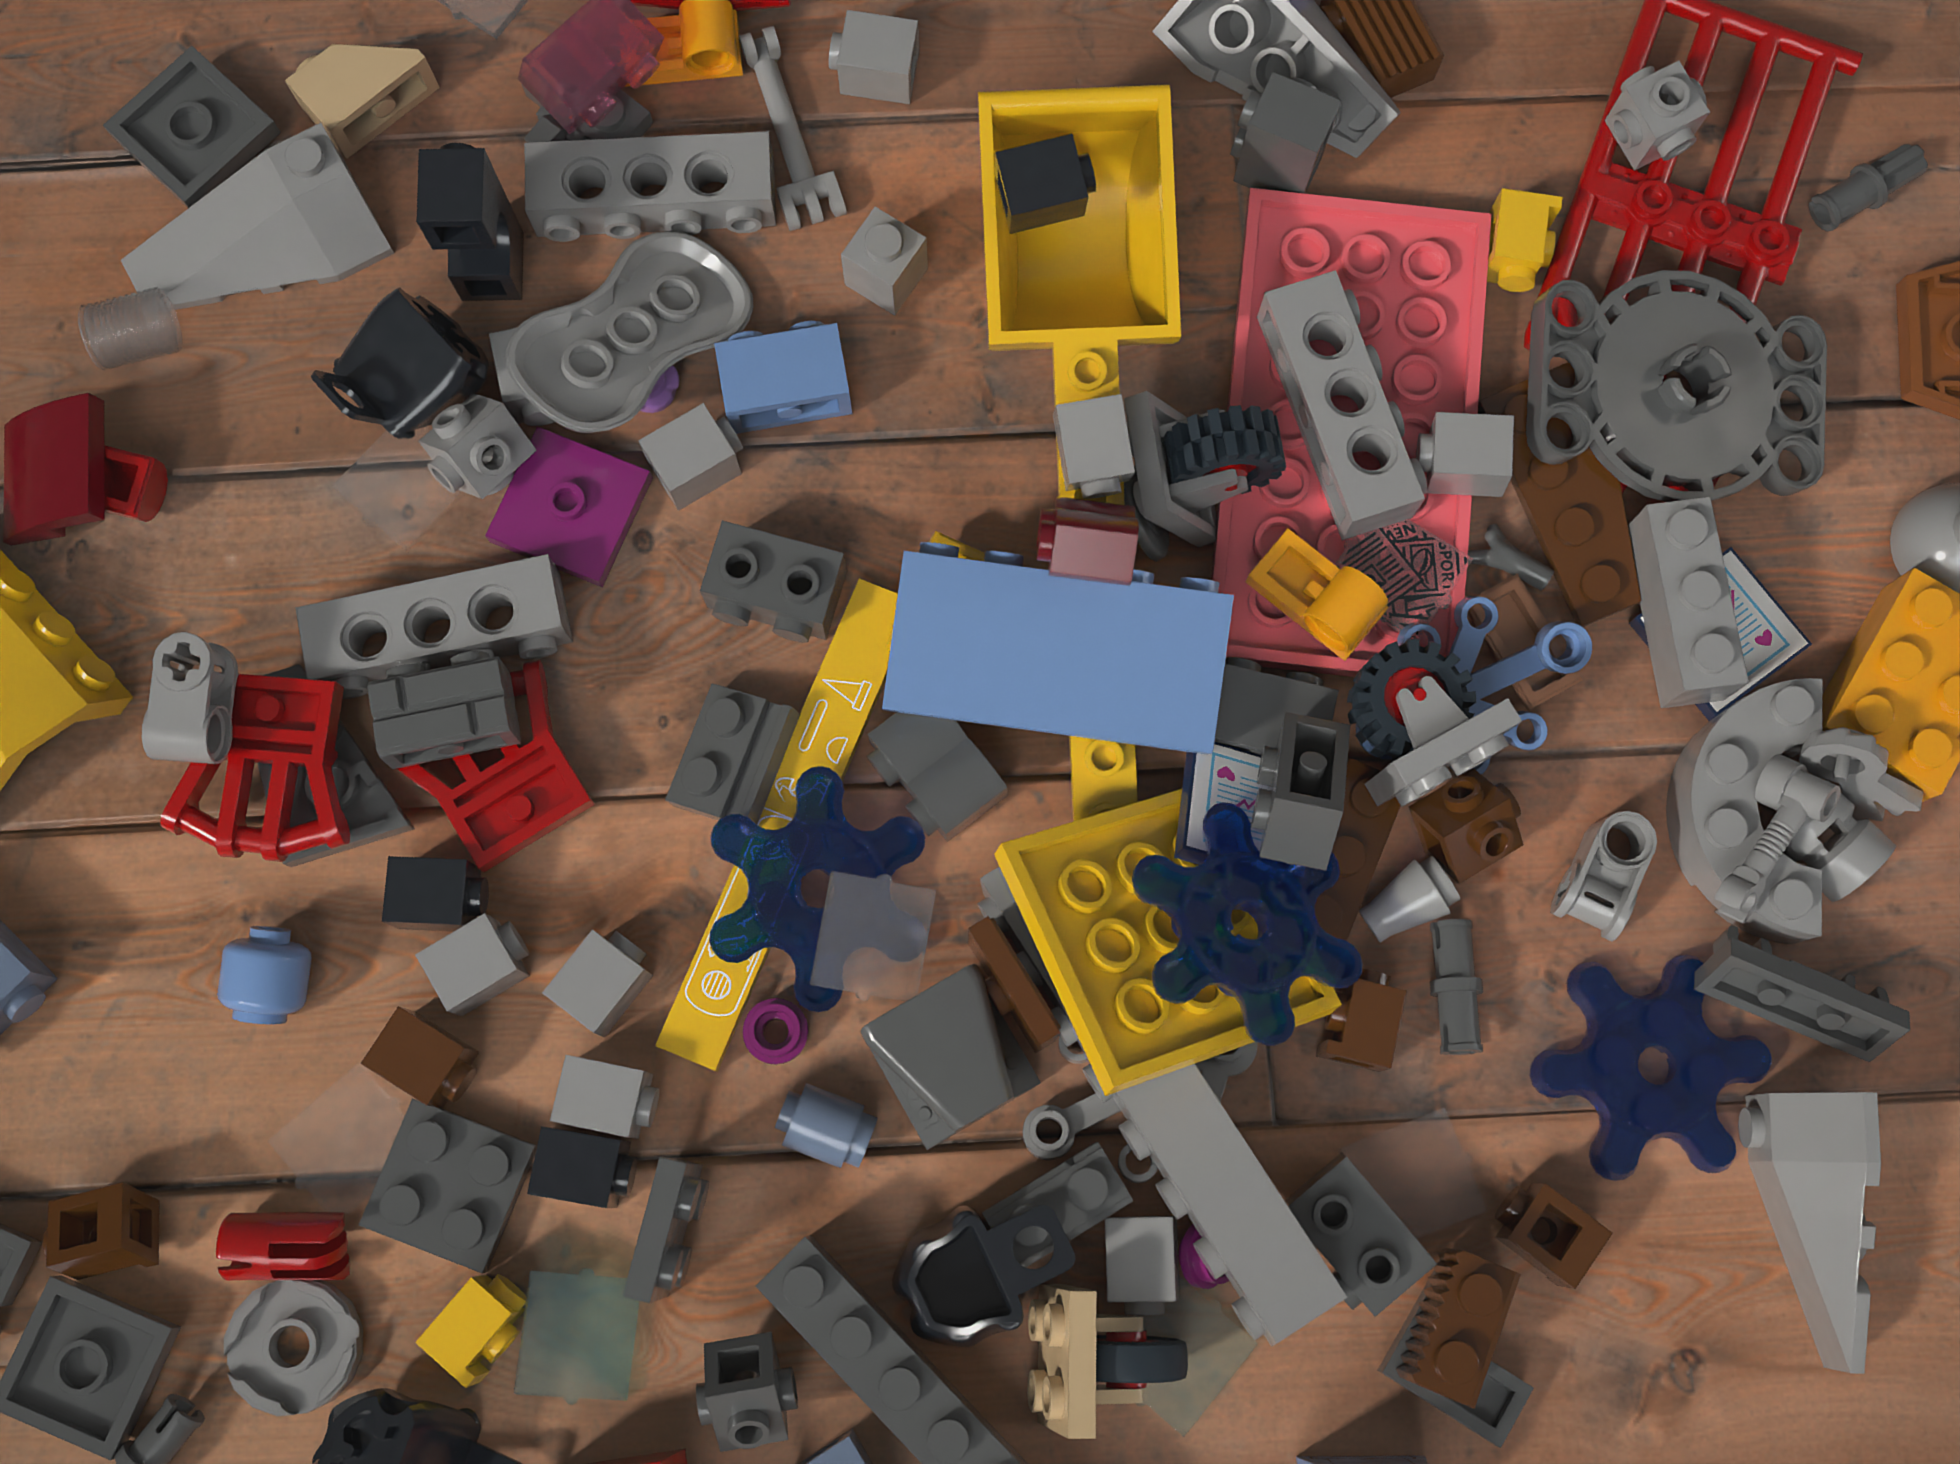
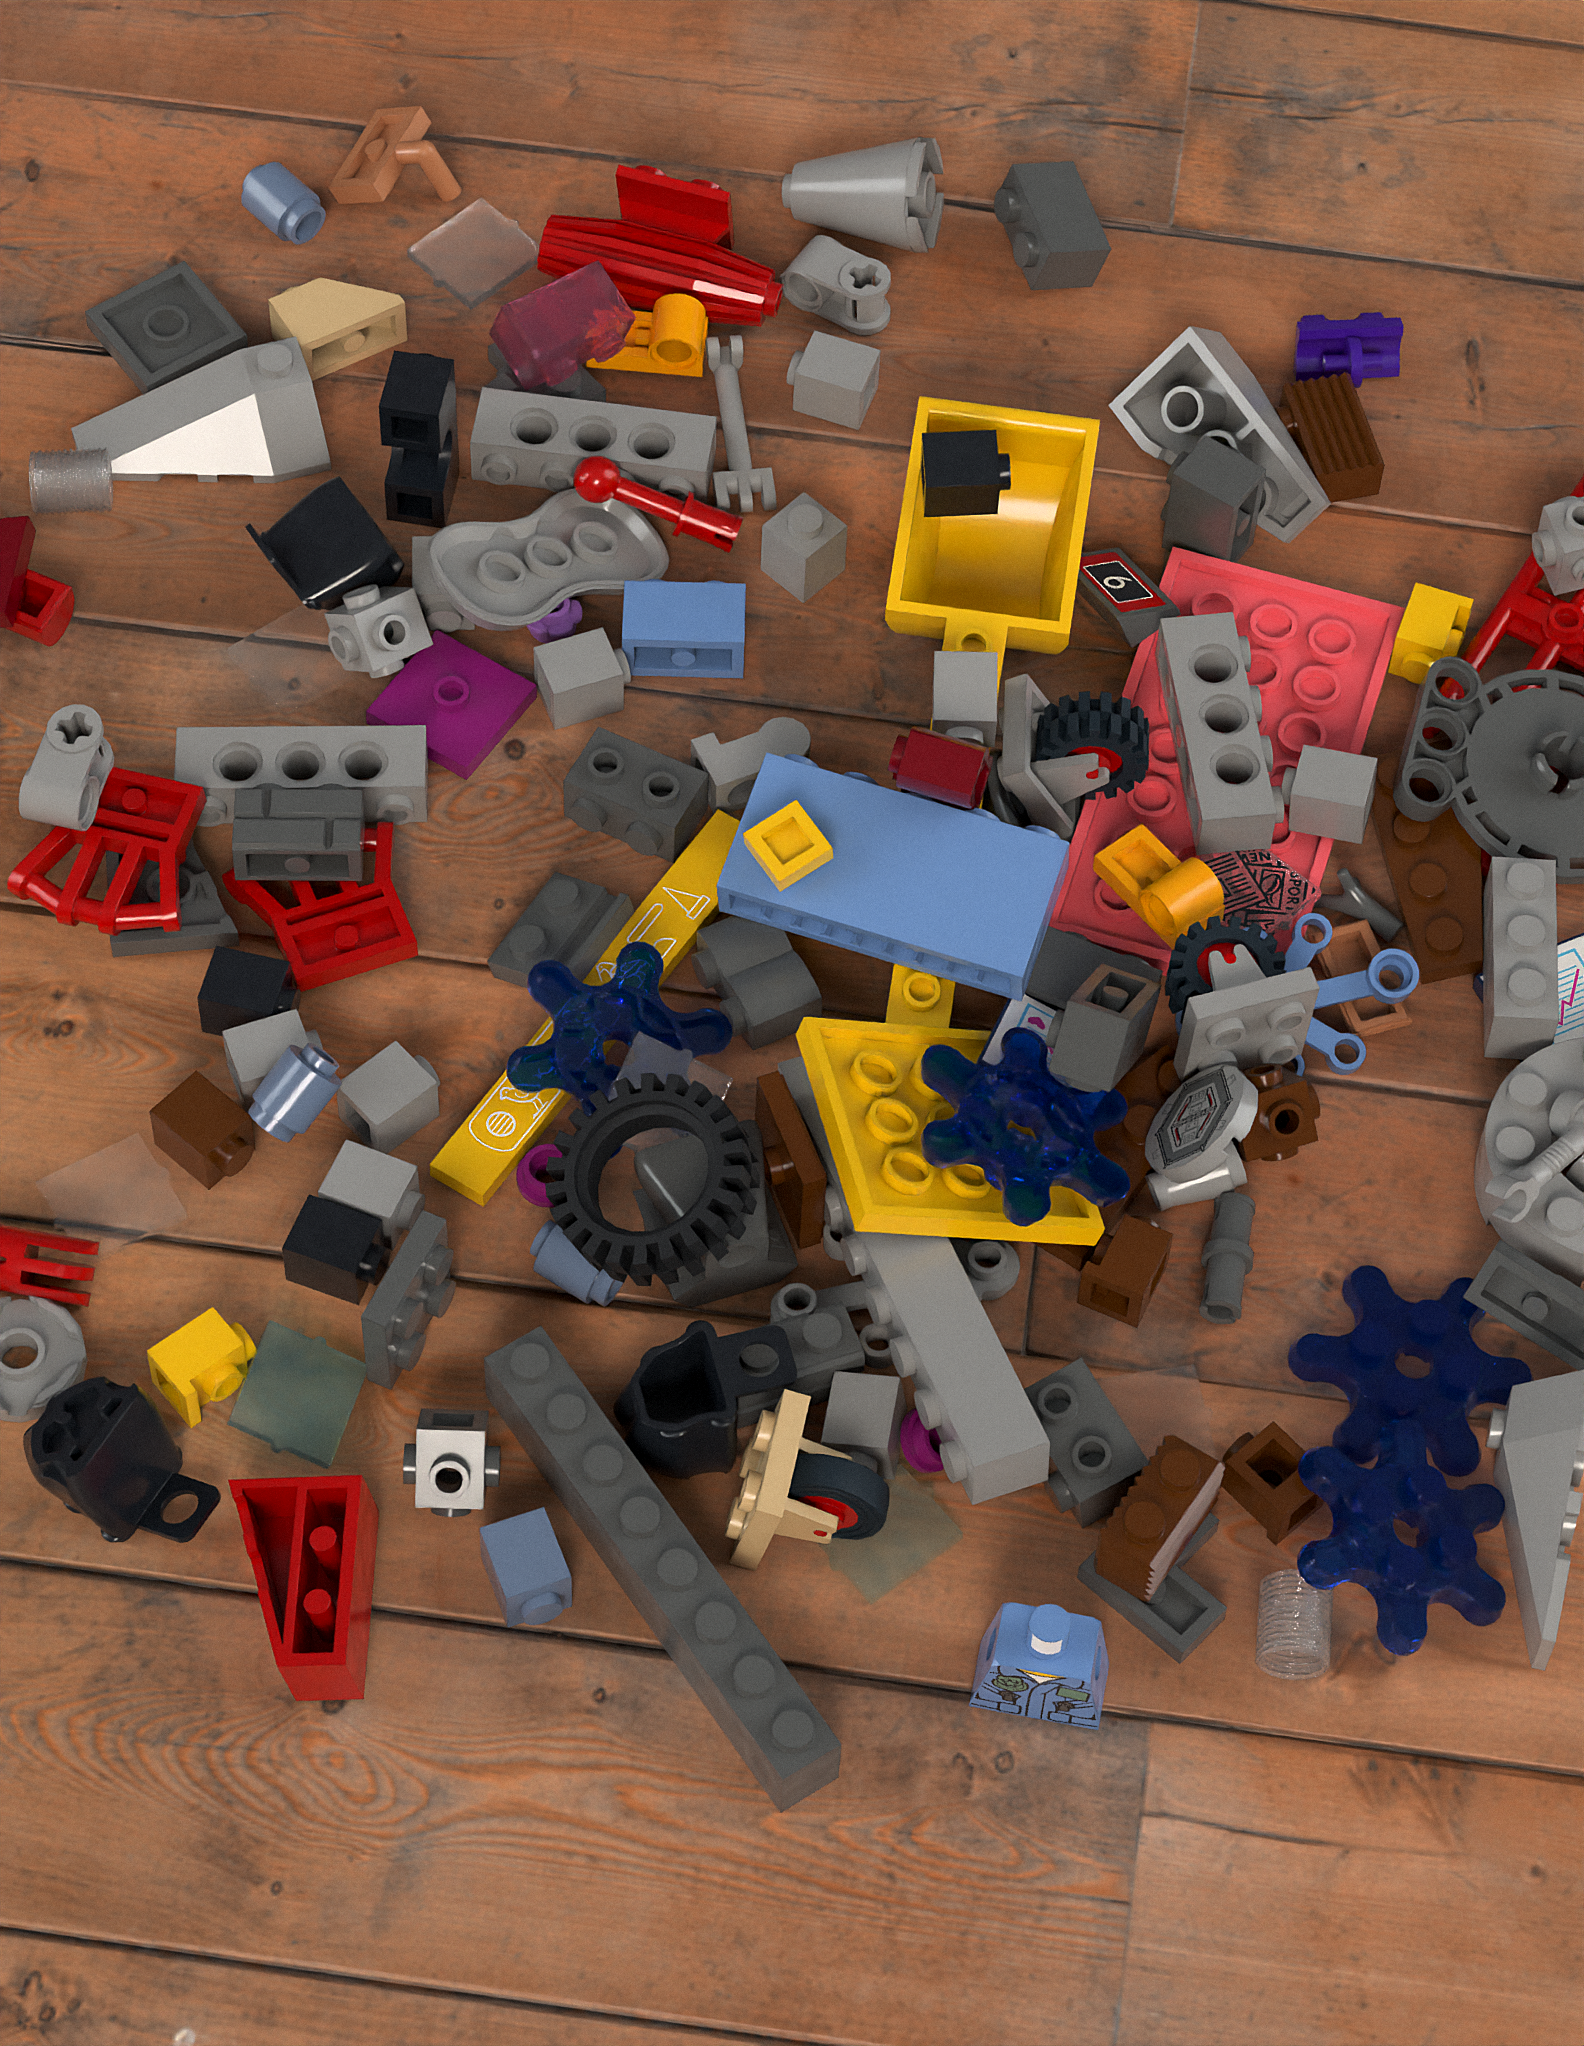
camera: 10 degrees right, 20 degrees down
medium blue head [217,926,312,1024] -> none
dark grey plate [359,1098,537,1273] -> none
light grey piece [1550,811,1657,942] -> none
none -> sand blue brick [248,1043,342,1142]
none -> black tyre [545,1072,760,1286]
none -> red pin [573,455,743,553]
none -> light grey leg [690,717,811,814]
none -> yellow plate [743,800,833,892]
none -> slope [1076,547,1181,648]
none -> light grey tile [1145,1064,1258,1184]
none -> clear piece [1255,1569,1334,1680]
none -> clear blue plate [1297,1419,1506,1656]

